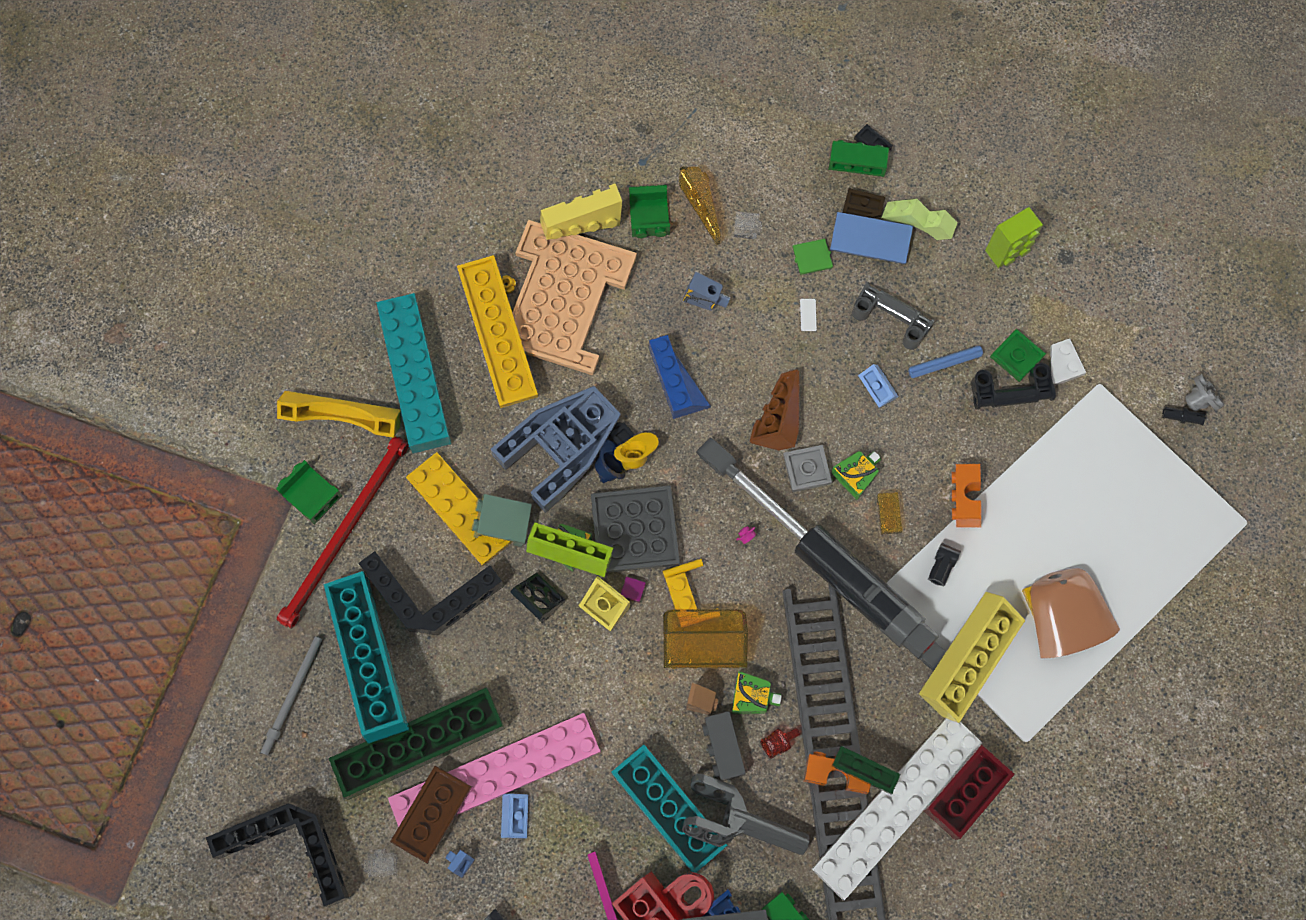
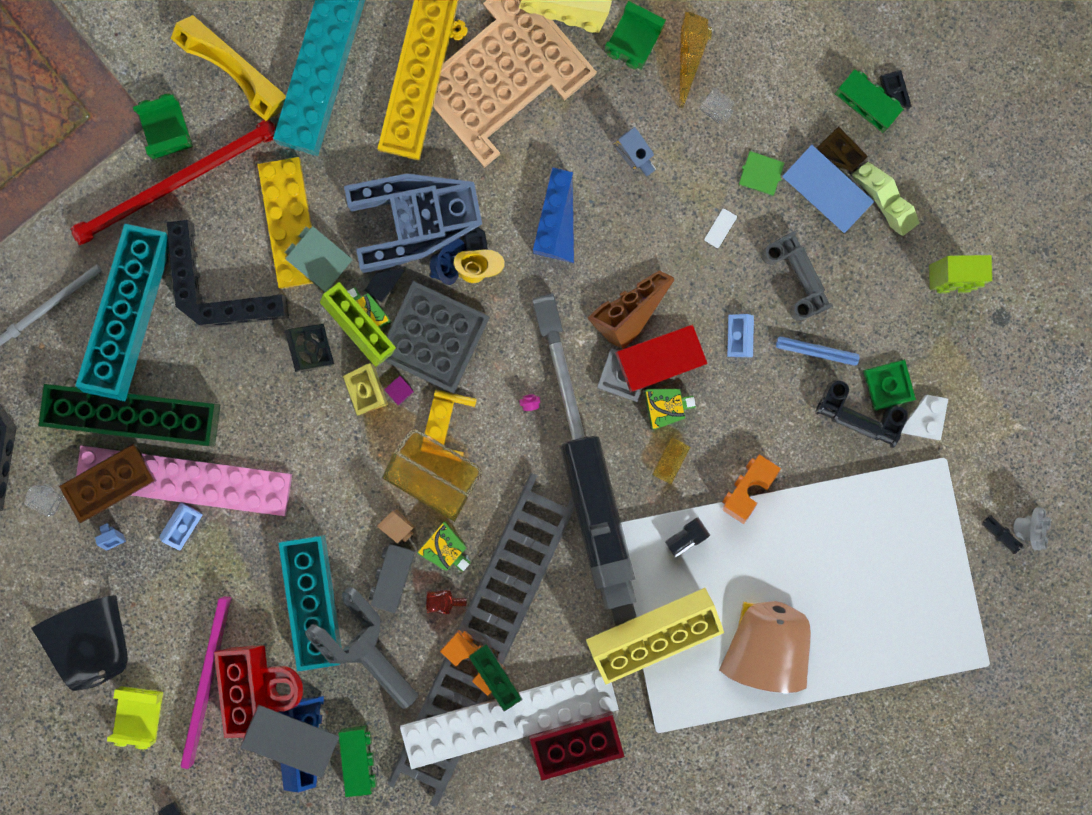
camera: 30 degrees right, 15 degrees up
none -> black tile [364,269,405,303]
none -> red tile [615,324,708,392]

